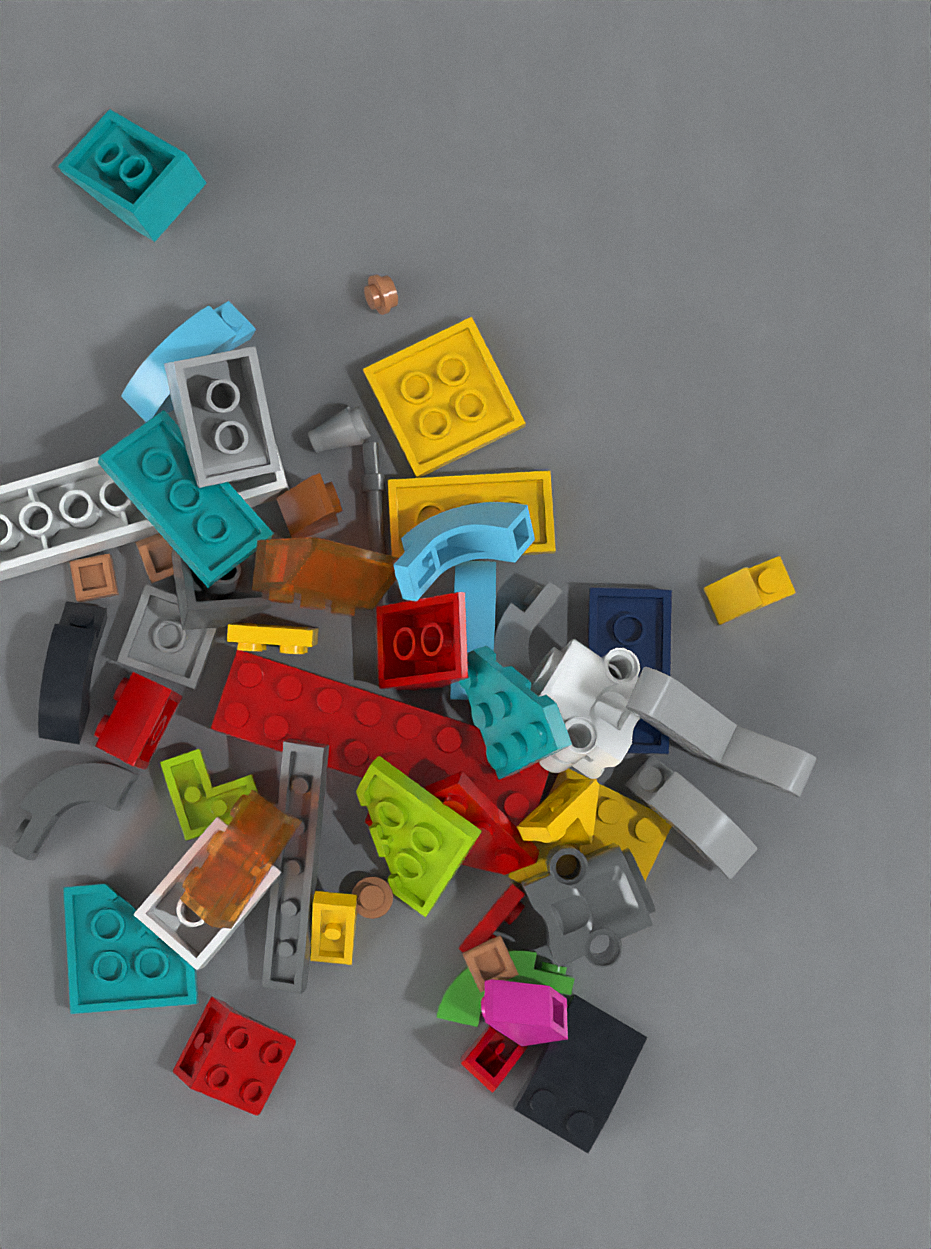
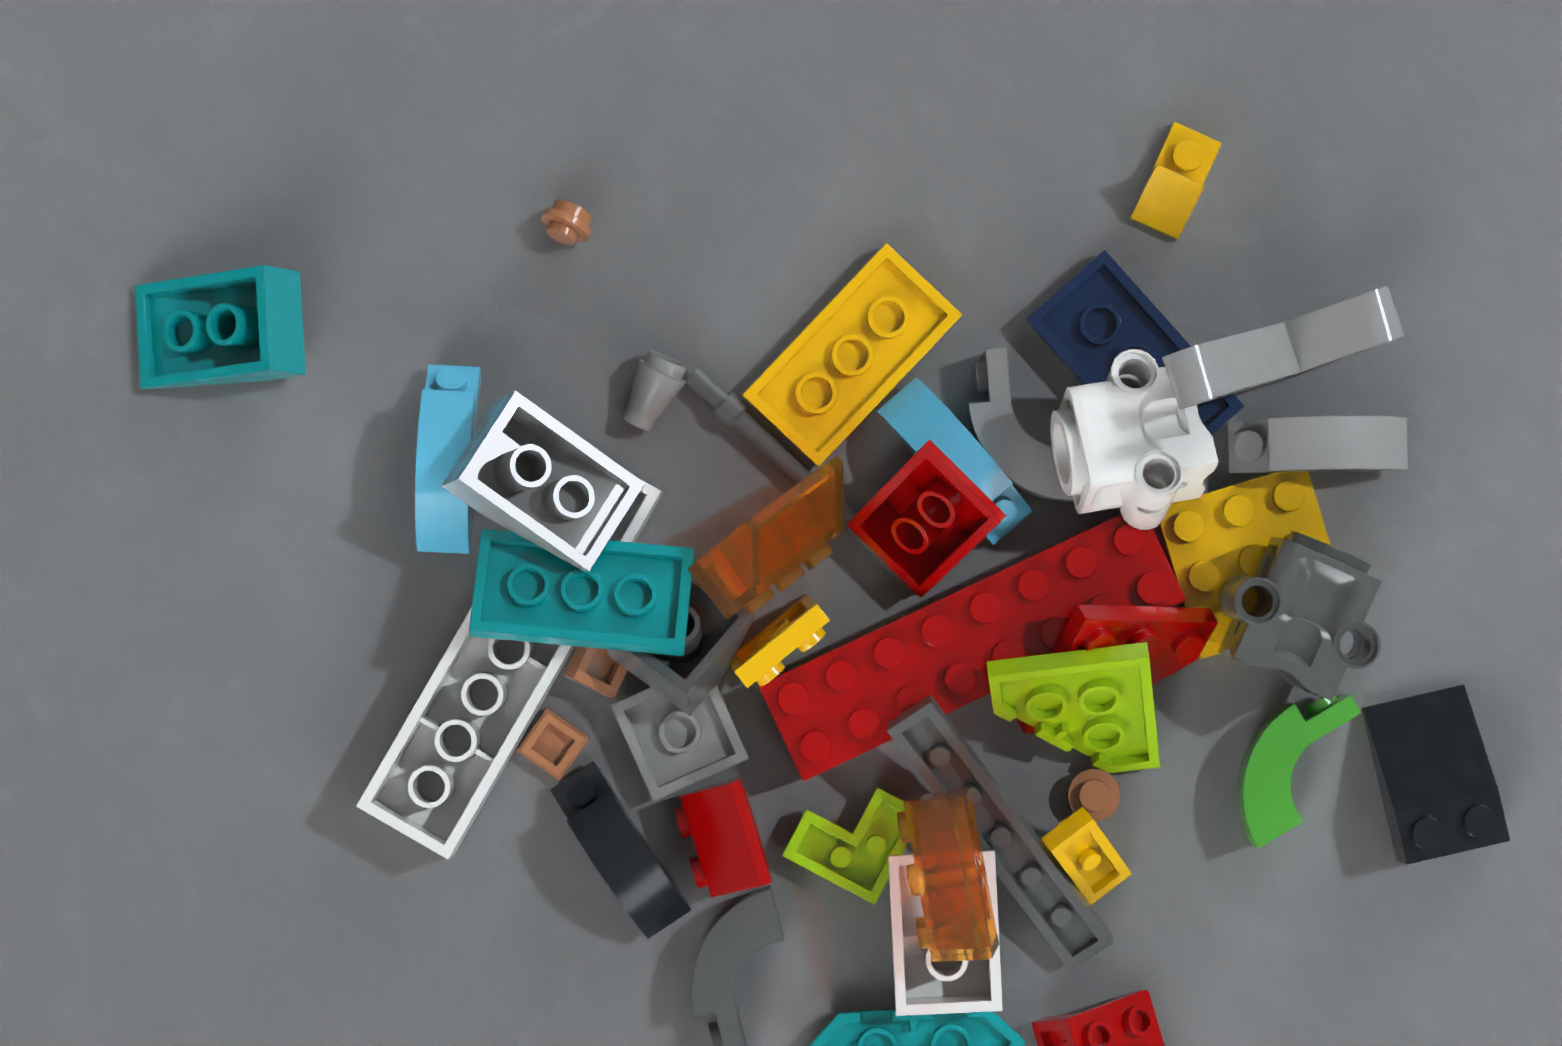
camera: 35 degrees left, 5 degrees up
dark orange slope [276,473,343,542] -> none
yellow plate [363,317,526,478] -> none
medium azure arch [394,502,535,601] -> none
red plate [458,883,525,952] -> none
teal plate [459,646,572,780] -> none
red slope [460,1025,529,1093] -> none
nougat tile [462,935,519,993] -> none
dark pink slope [481,979,568,1046] -> none
yellow slope [517,779,600,845] -> none

